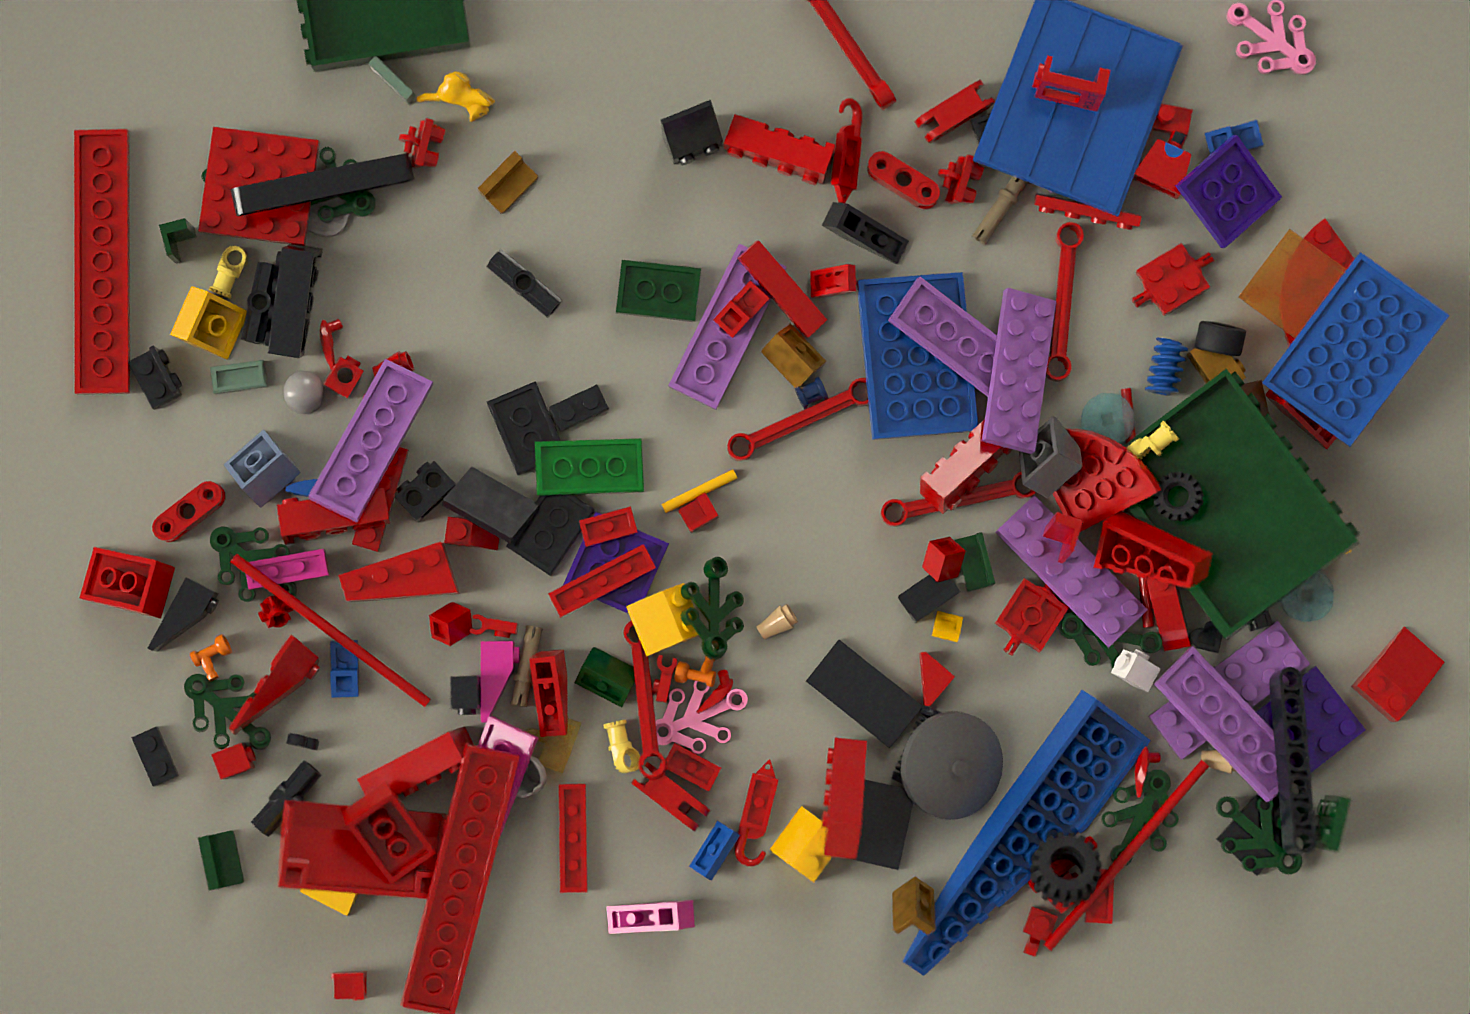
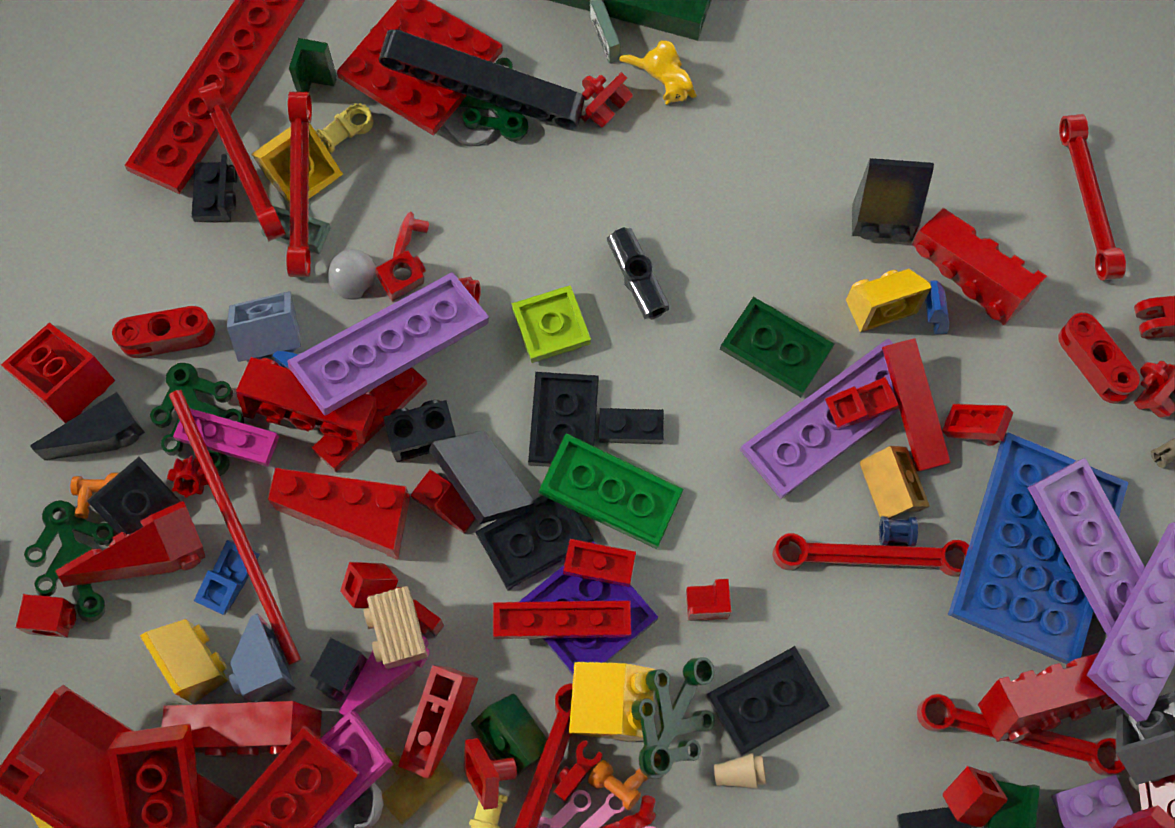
camera: 25 degrees right, 15 degrees down
black piece [241,262,279,345] -> none
black piece [251,760,322,837] -> none
black wedge [265,244,323,358] -> none
black tile [286,733,319,751] -> none
pearl gold panel [478,151,538,214] -> none
dark tan pin [510,625,543,707] -> none
yellow bar [661,469,738,513] -> none
black slope [821,202,909,264] -> none
red plate [831,98,863,203] -> none
none -> black tile [87,456,181,534]
none -> yellow slope [140,619,228,704]
none -> red piece [198,82,286,242]
none -> sand blue slope [229,614,296,702]
none -> red piece [286,92,312,277]
none -> tan brick [363,586,428,670]
none -> red tile [463,738,517,810]
none -> lime plate [511,285,591,363]
none -> black tile [706,646,830,757]
none -> yellow slope [846,269,931,332]
none -> blue slope [925,280,950,335]

